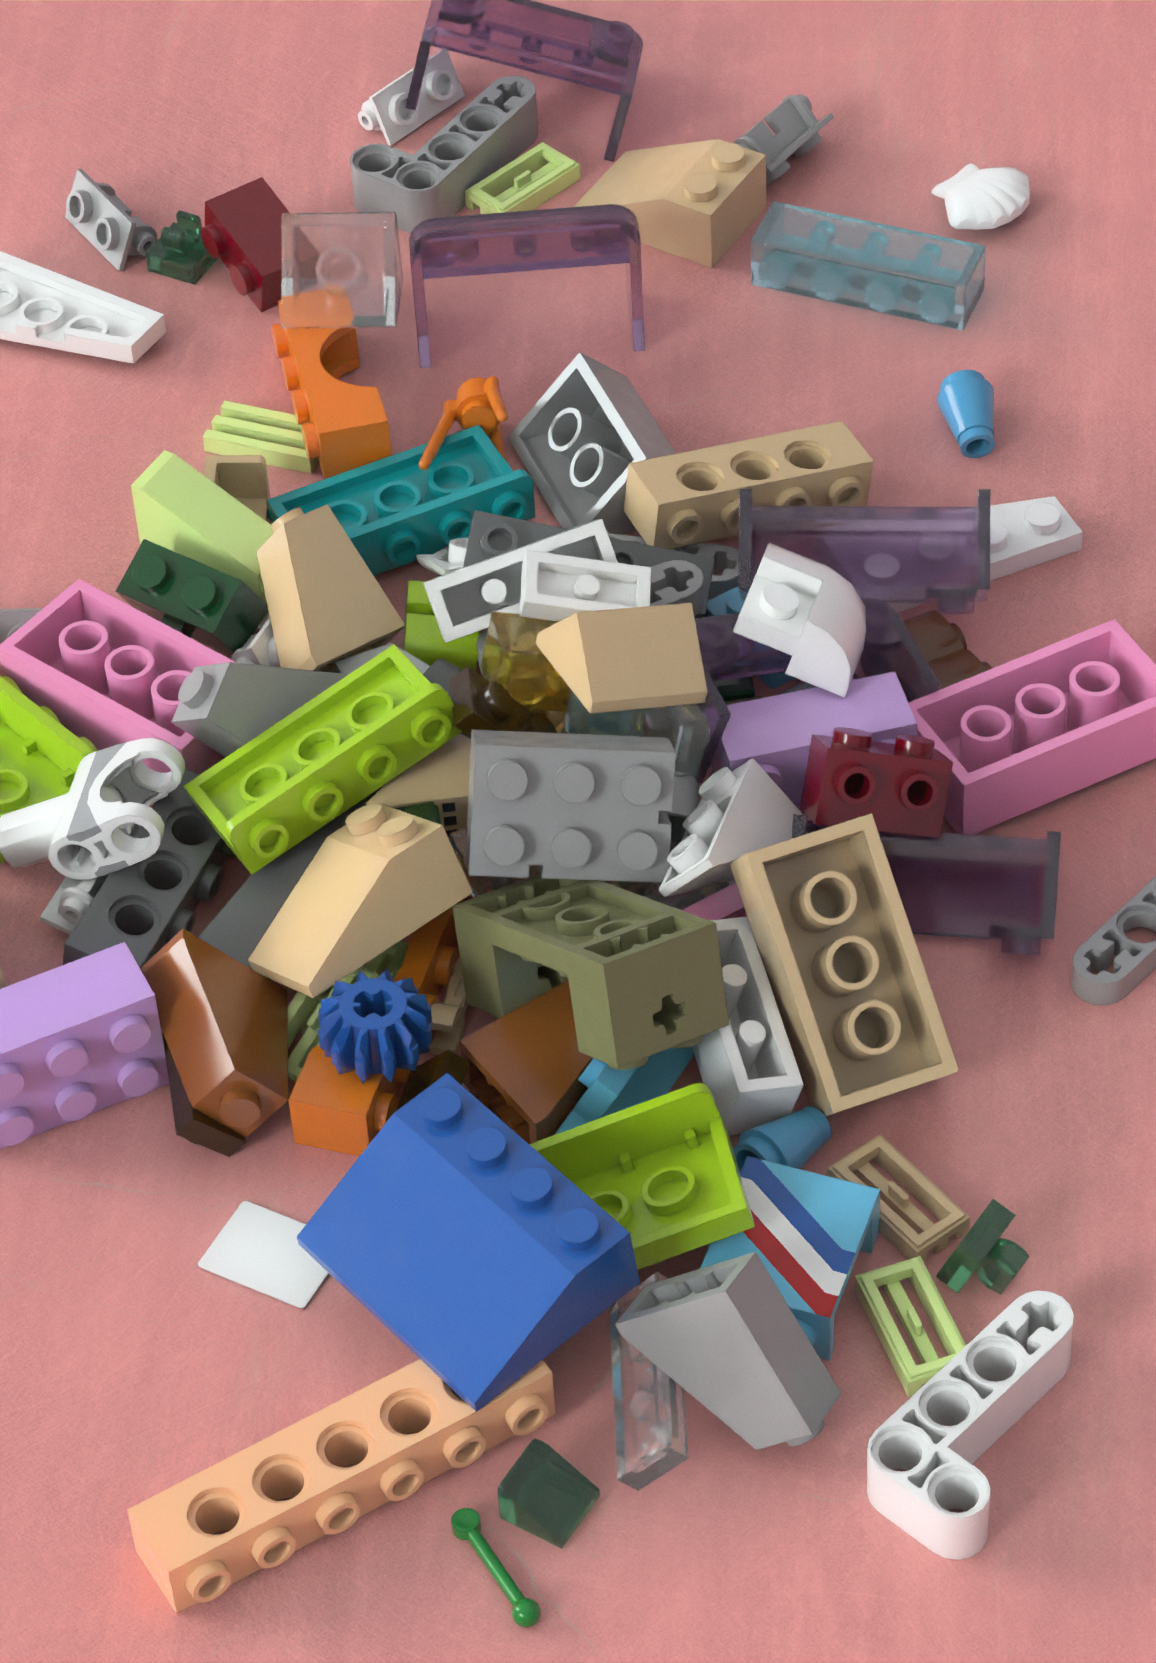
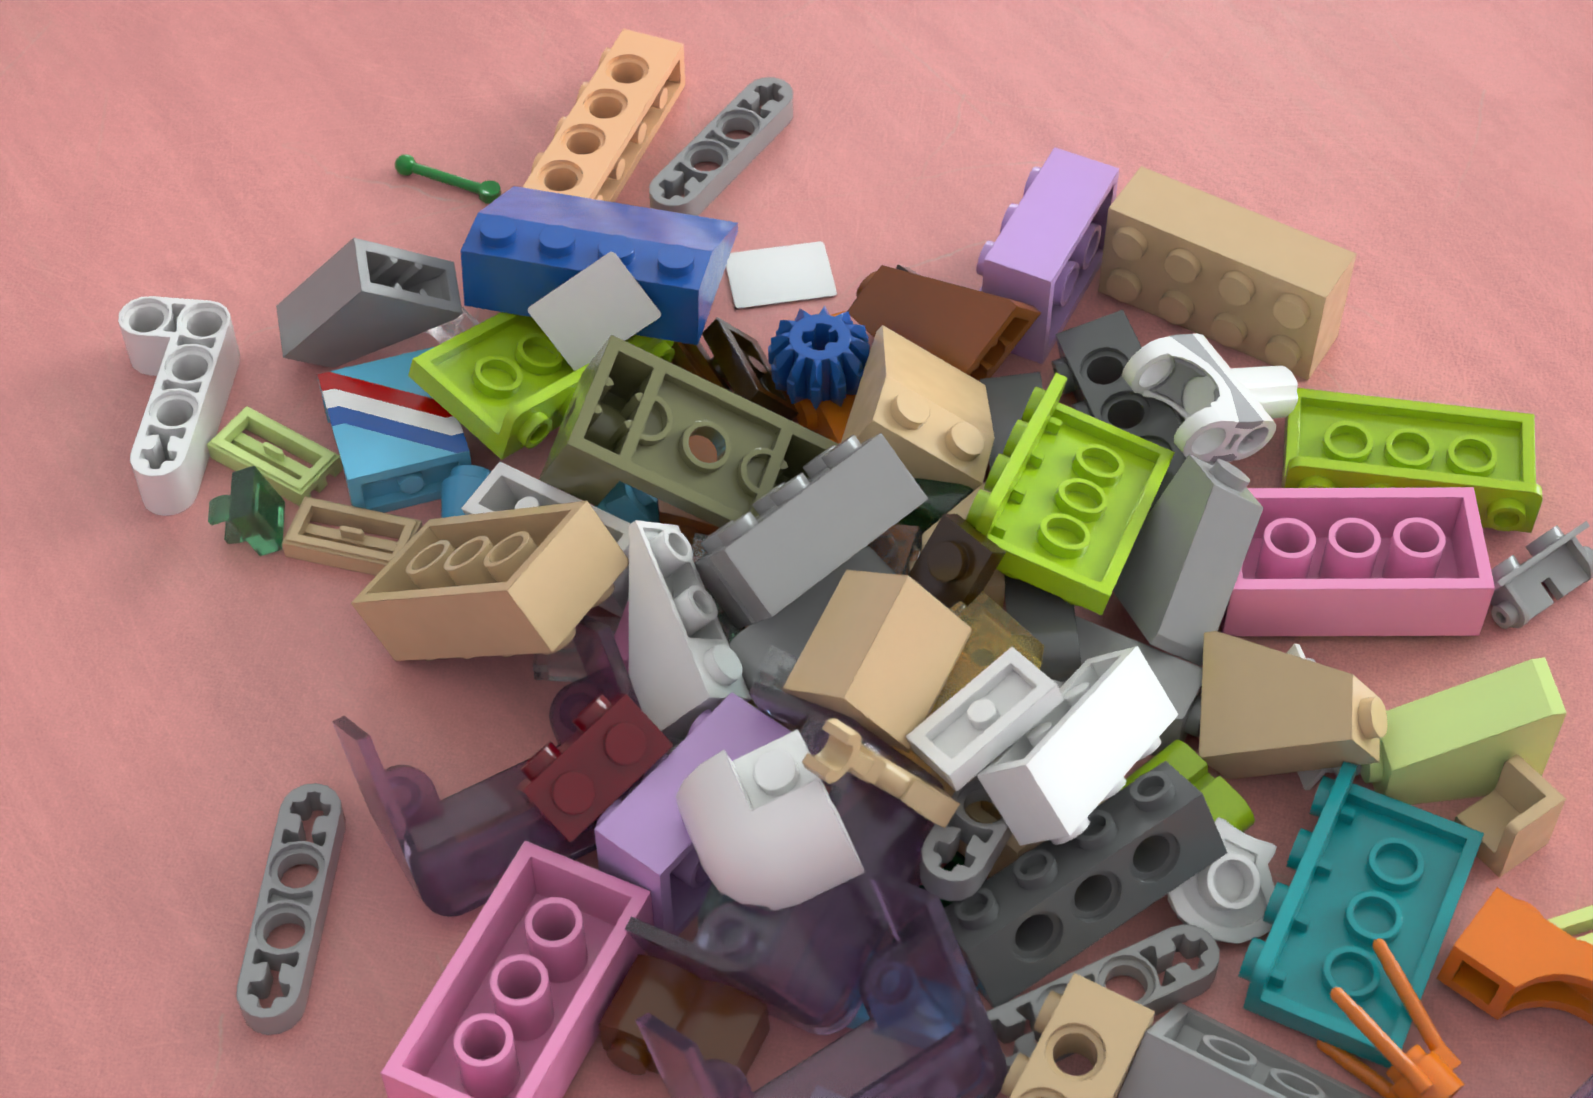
camera: 140 degrees right, 5 degrees up
dark green brick [115,539,268,655] -> none
clear green slope [497,1438,600,1549] -> none
none -> white sticker [528,252,661,371]
none -> light grey beam [649,77,793,216]
none -> tan piece [802,718,960,828]

